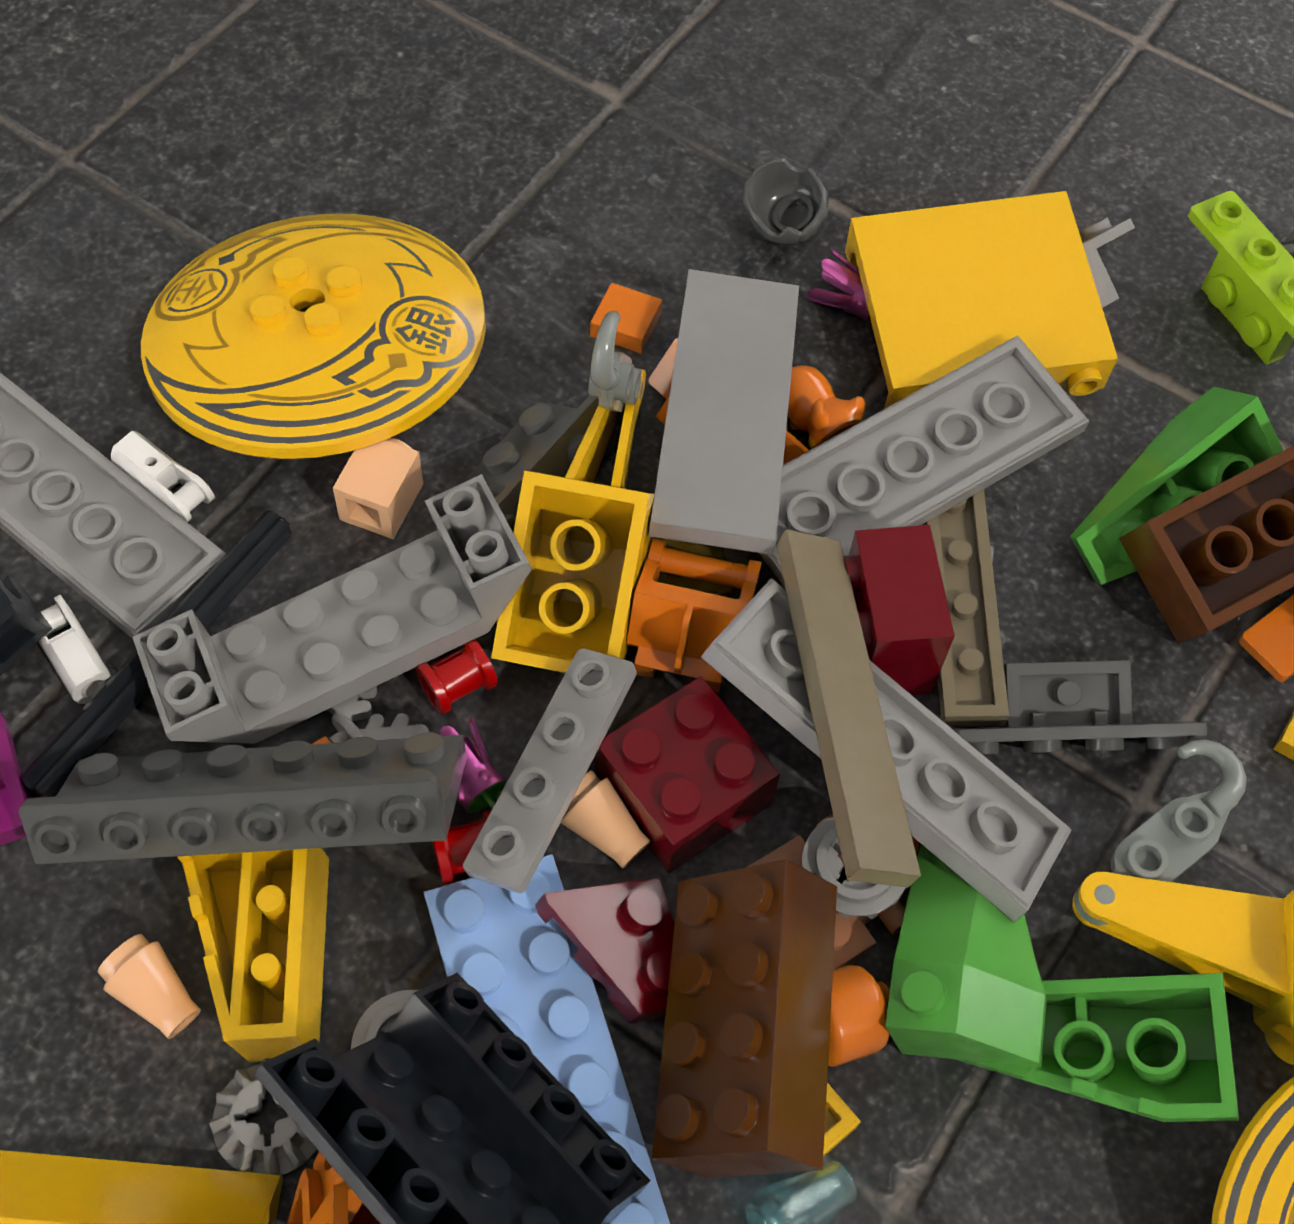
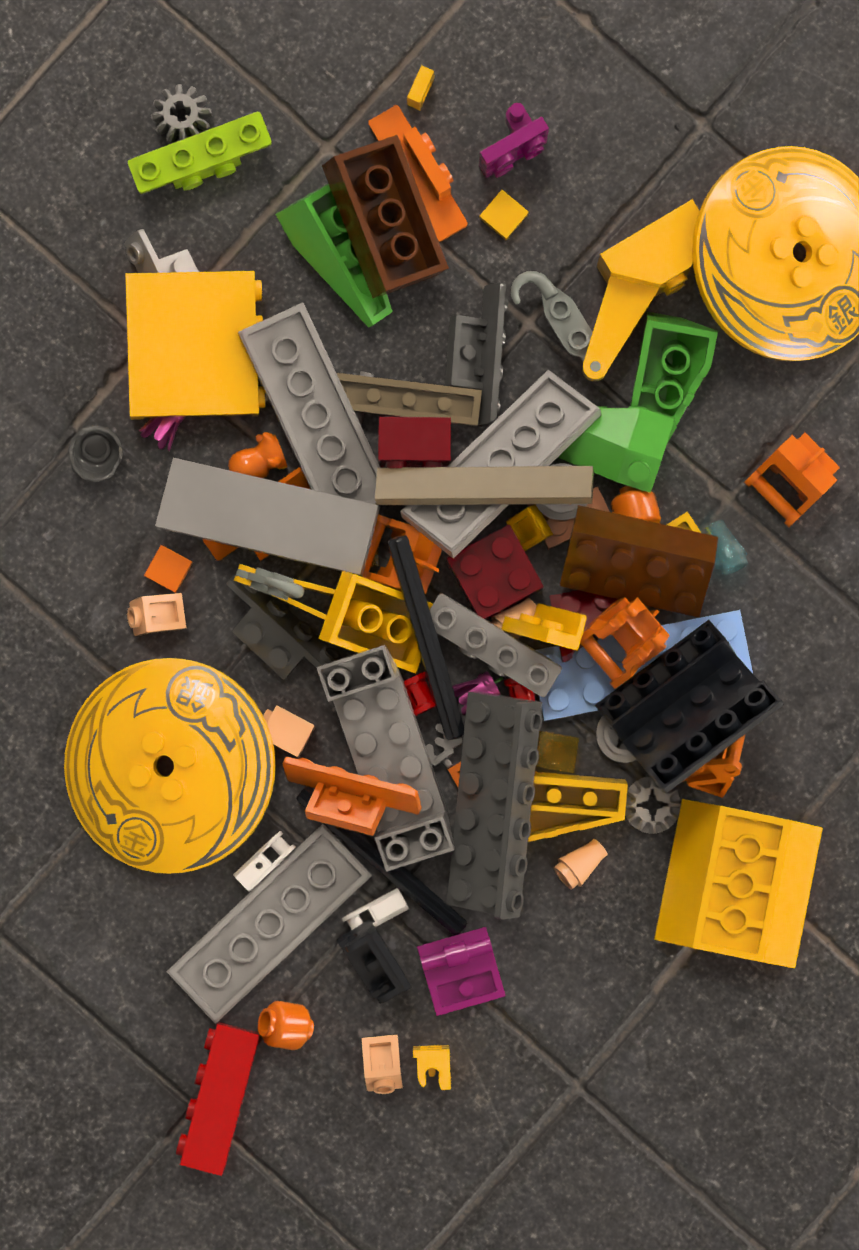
camera: 80 degrees left, 25 degrees up
none -> light nougat bracket [127,593,186,636]
none -> orange bracket [282,757,422,836]
none -> black axle [388,535,464,740]
none -> yellow bracket [502,603,586,651]
none -> yellow tile [506,504,553,551]
none -> clear yellow bracket [535,731,579,773]
none -> orange piece [580,597,670,689]

